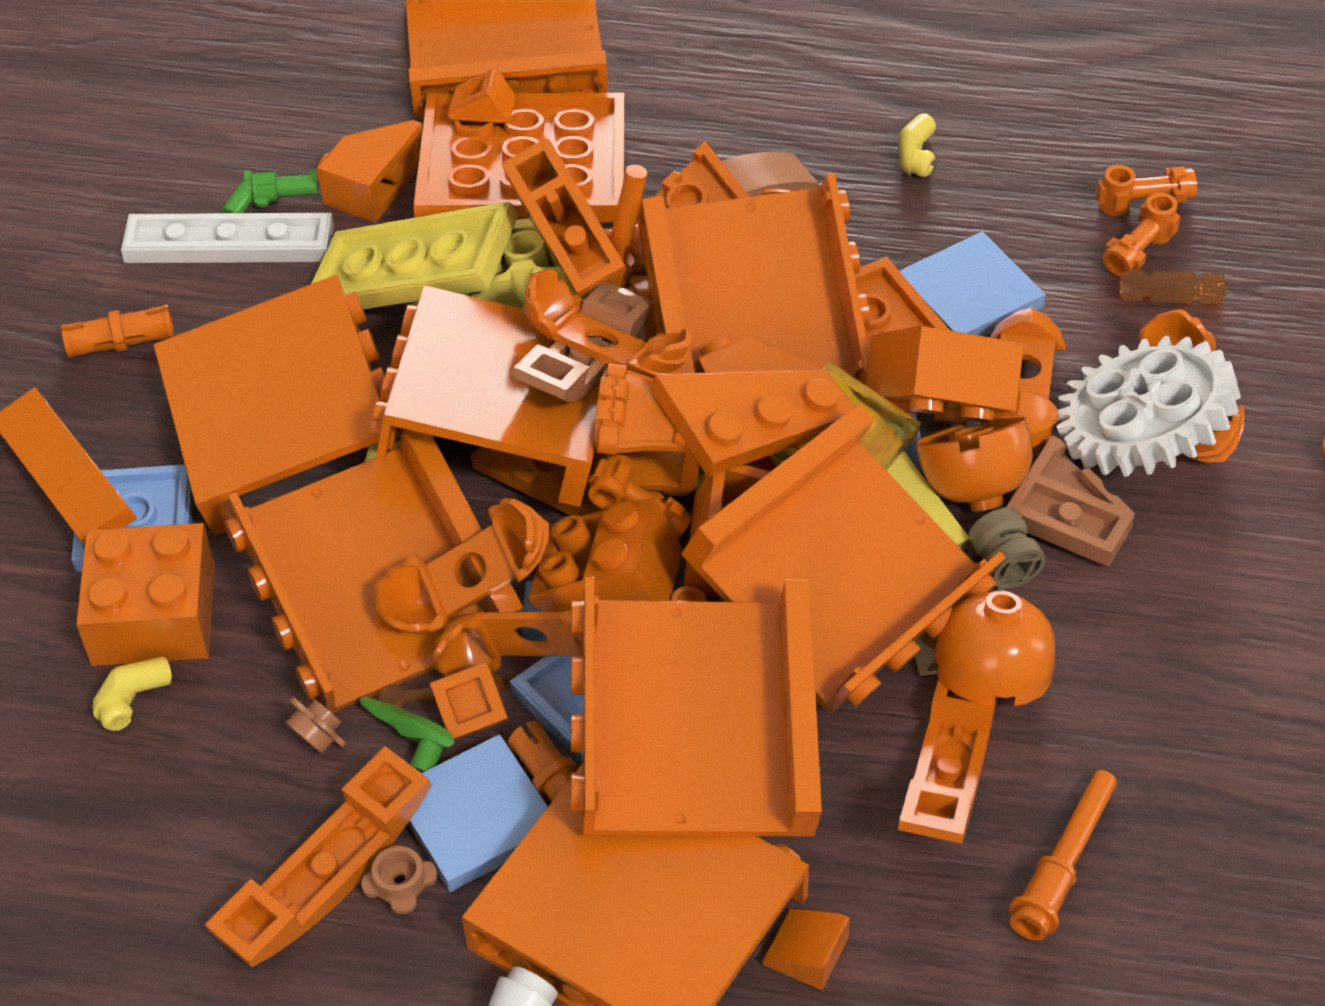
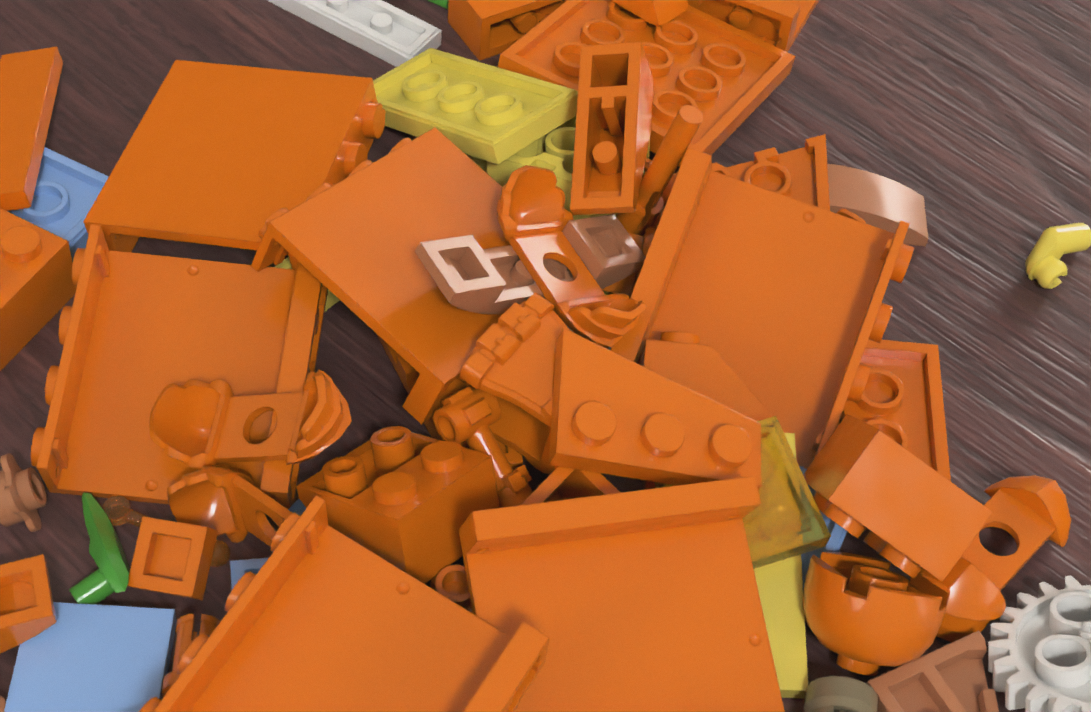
camera: 25 degrees right, 0 degrees up
orange pin [61,304,175,359] -> none
light blue tile [900,231,1046,336] -> none

